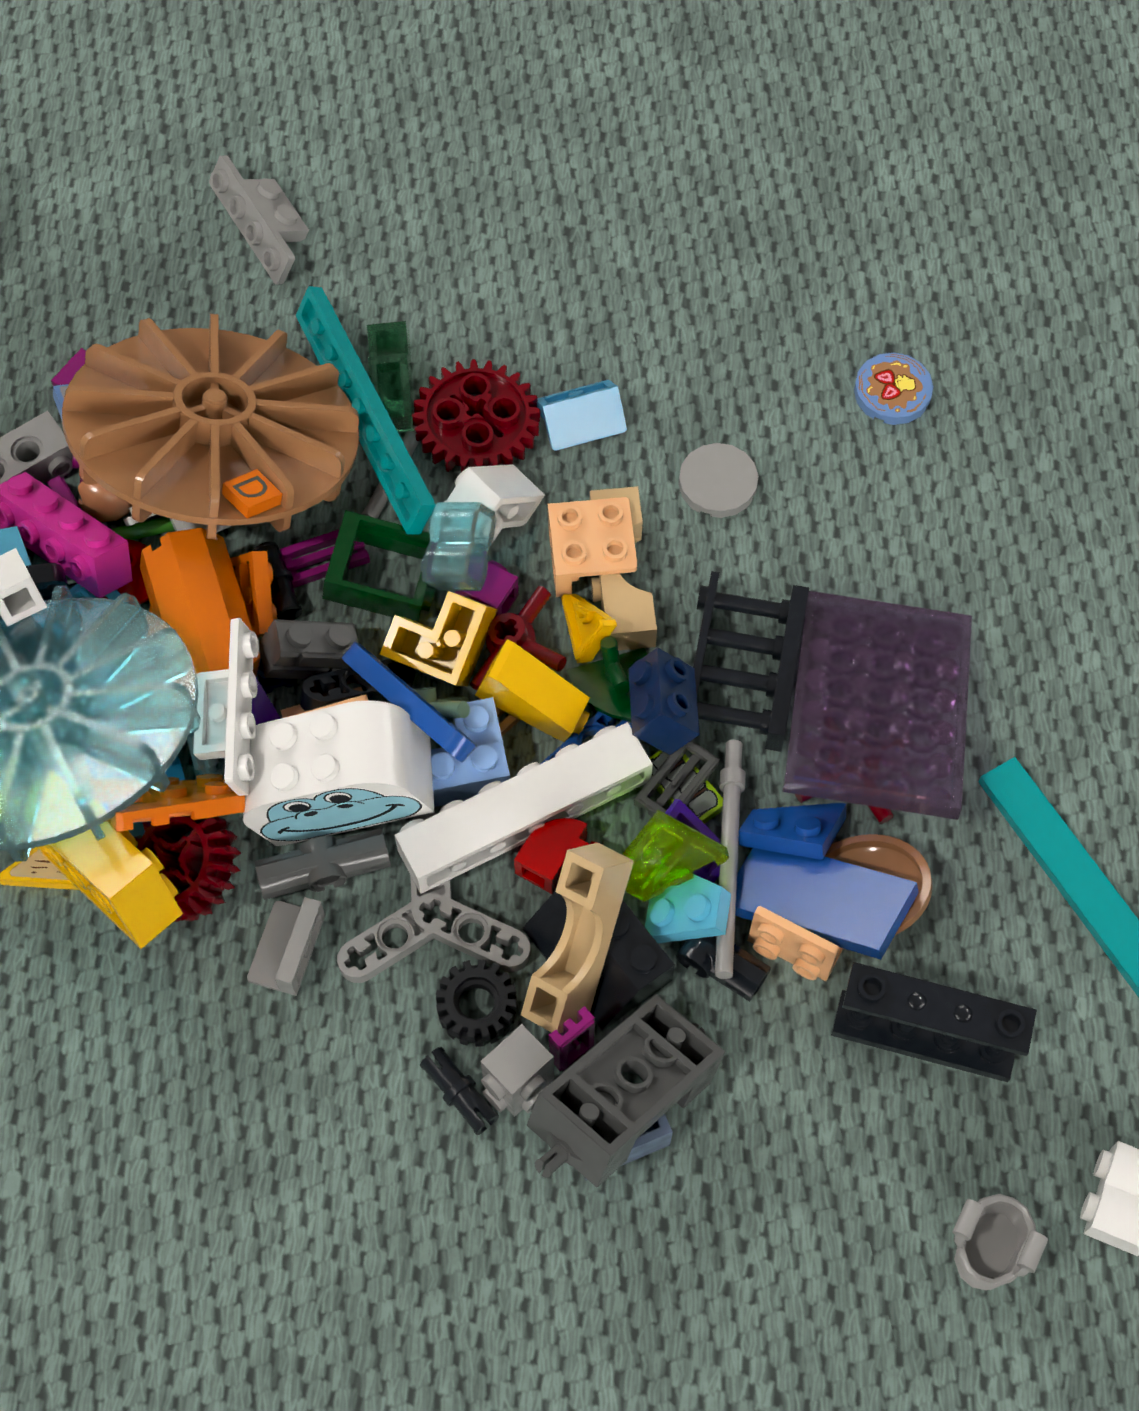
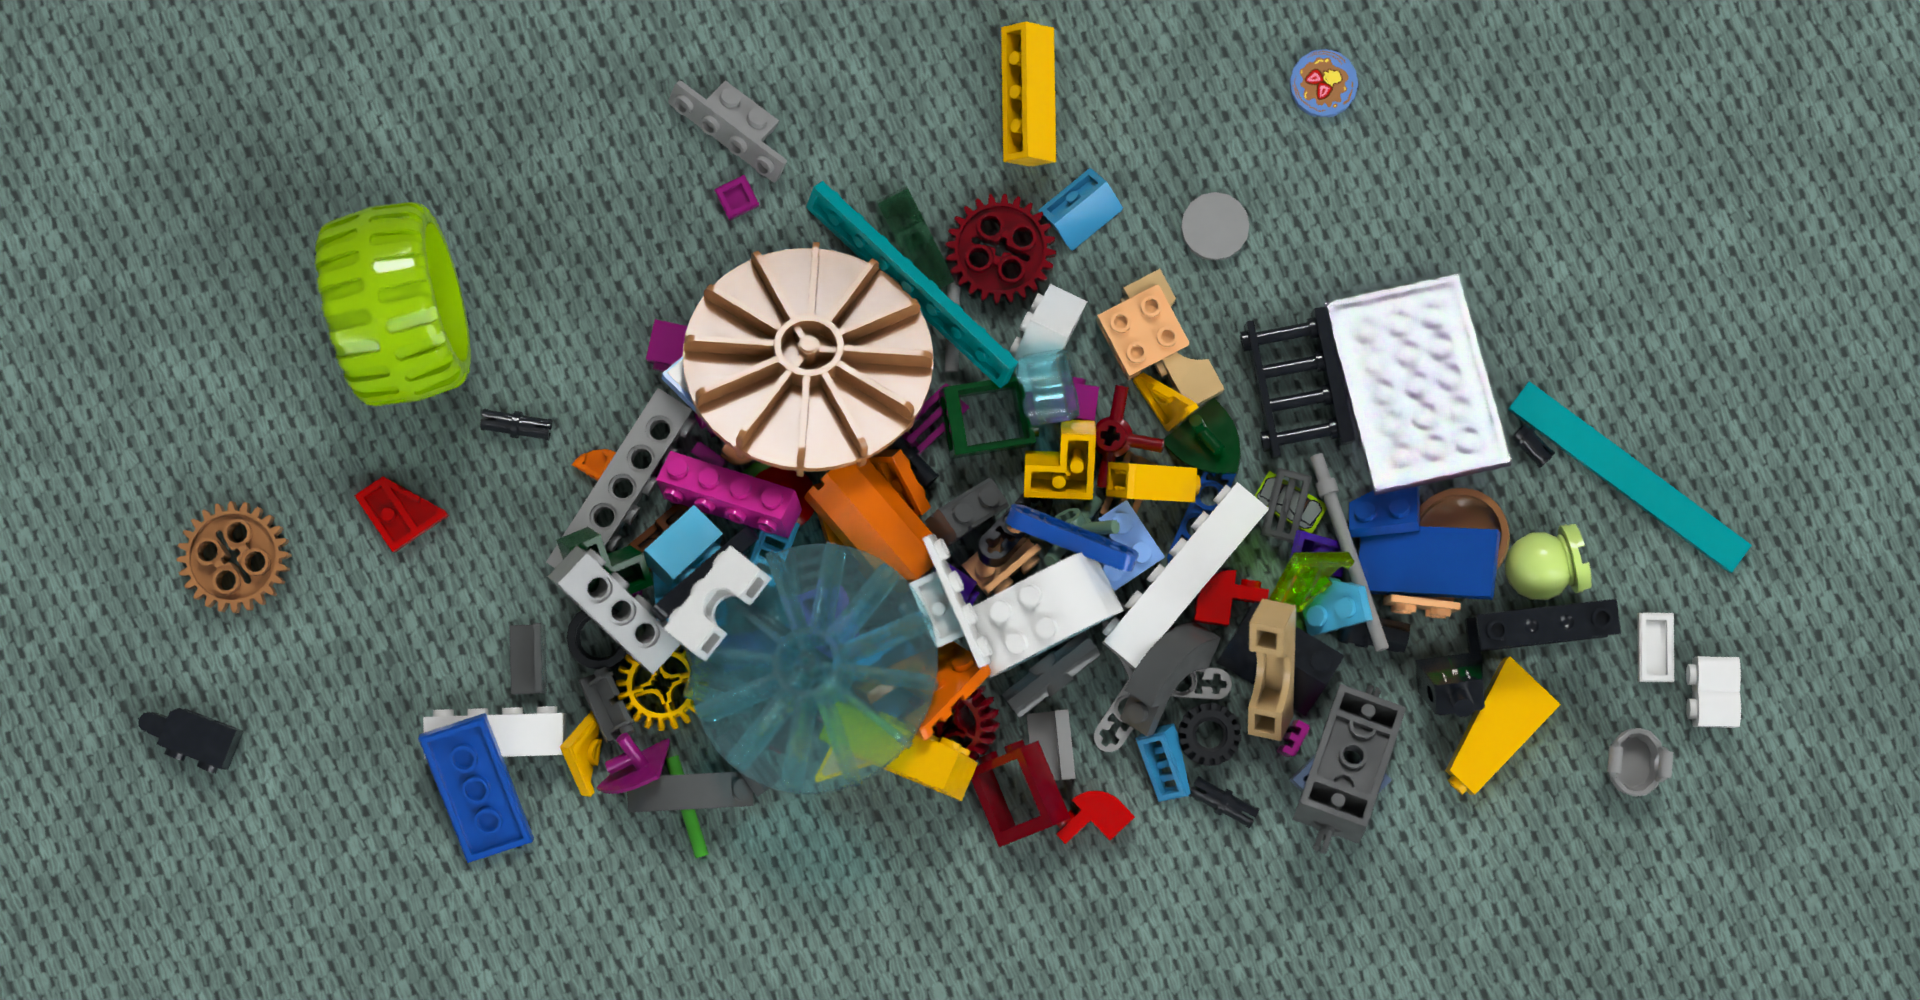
camera: 20 degrees left, 20 degrees up
orange tile [222,469,283,519] -> none
light grey brick [480,1024,554,1117] -> none
dark blue brick [629,647,700,755] -> none
none -> magenta tile [714,174,760,221]
none -> dark red window [971,739,1070,847]
none -> yellow brick [1001,21,1056,167]
none -> red brick [1055,791,1135,844]
none -> dark grey arch [1120,622,1221,736]
none -> dark azure slope [1135,723,1191,802]
none -> black torso [1415,651,1485,717]
none -> yellow slope [1445,656,1561,795]
none -> yellowish green tile [1505,524,1592,600]
none -> black pin [1511,423,1555,468]
none -> white tile [1637,613,1674,682]

